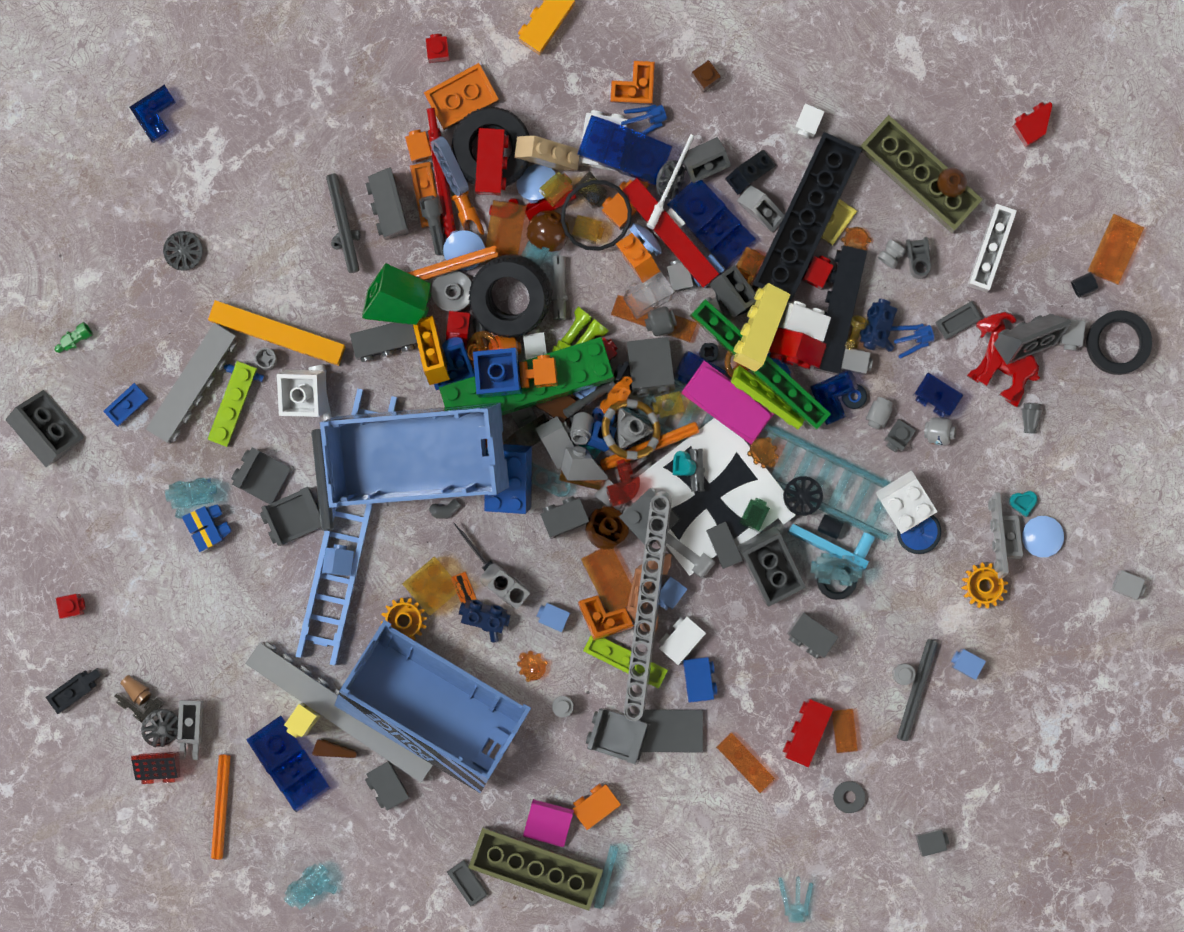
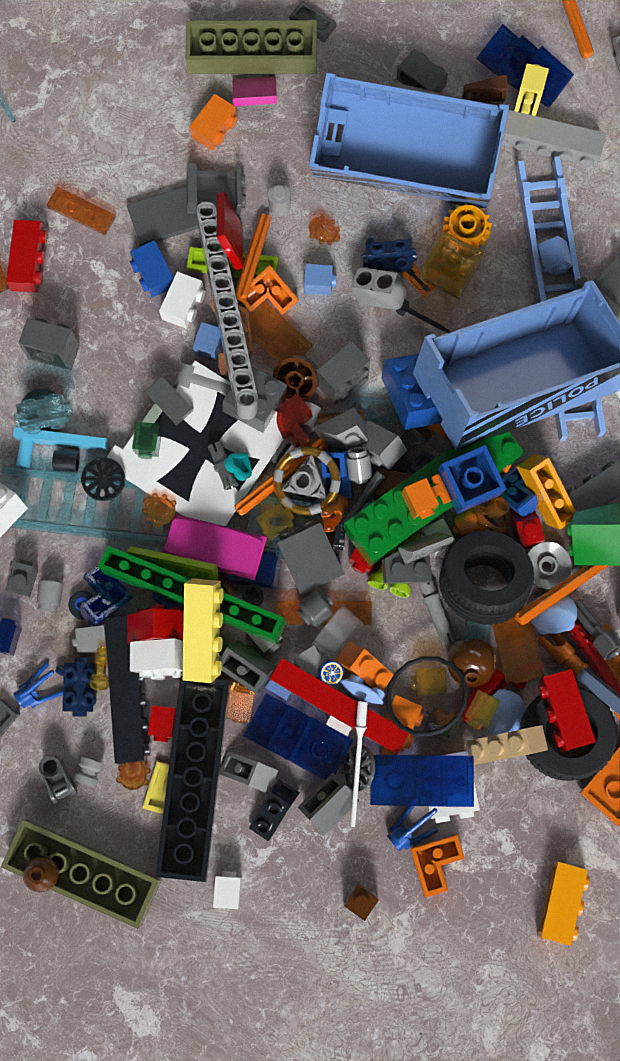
camera: 160 degrees right, 10 degrees down
clear light blue tile [594,844,618,909] -> none
dark grey brick [737,527,806,607] -> none
none -> red tile [217,192,243,270]
none -> orange axle [235,213,271,302]
none -> blue tile [318,660,344,686]
none -> dark grey wing [382,536,432,584]
none -> light grey slope [398,532,454,563]

